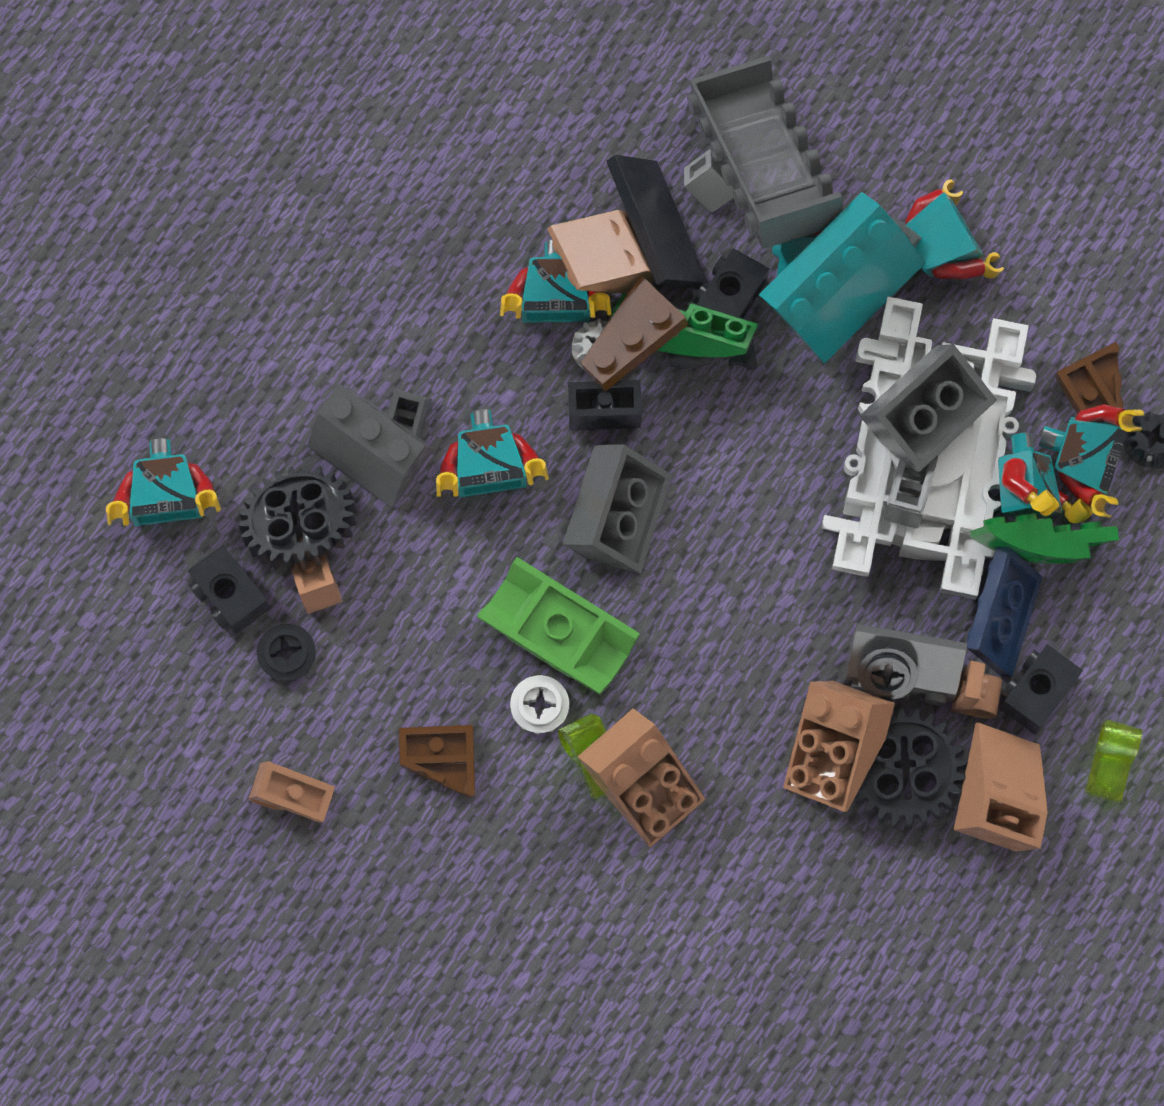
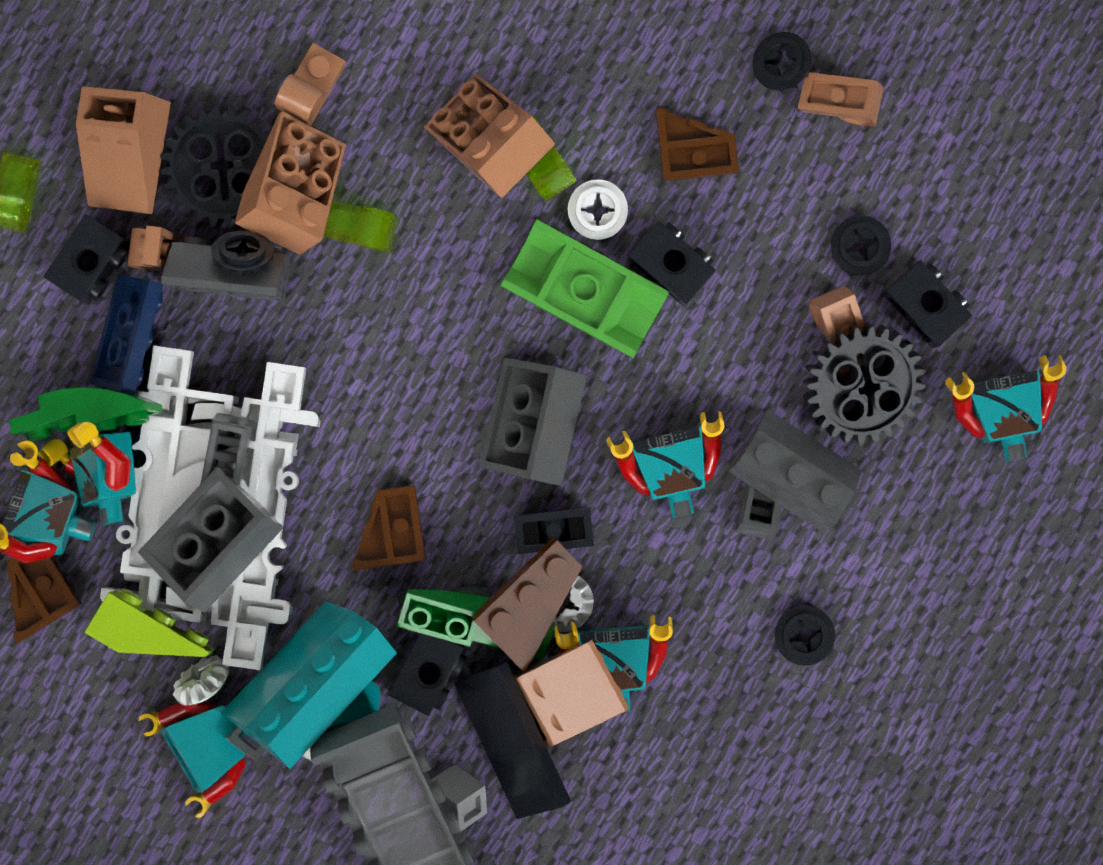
camera: 175 degrees right, 15 degrees up
none -> lime slope [85,589,215,657]
none -> white gear [173,655,229,705]
none -> nougat plate [275,43,347,126]
none -> clear neon green plate [323,200,399,255]
none -> reddish brown wing [352,485,426,571]
none -> black brick [627,221,716,307]
none -> black gear [752,32,813,93]
none -> black gear [775,605,835,666]

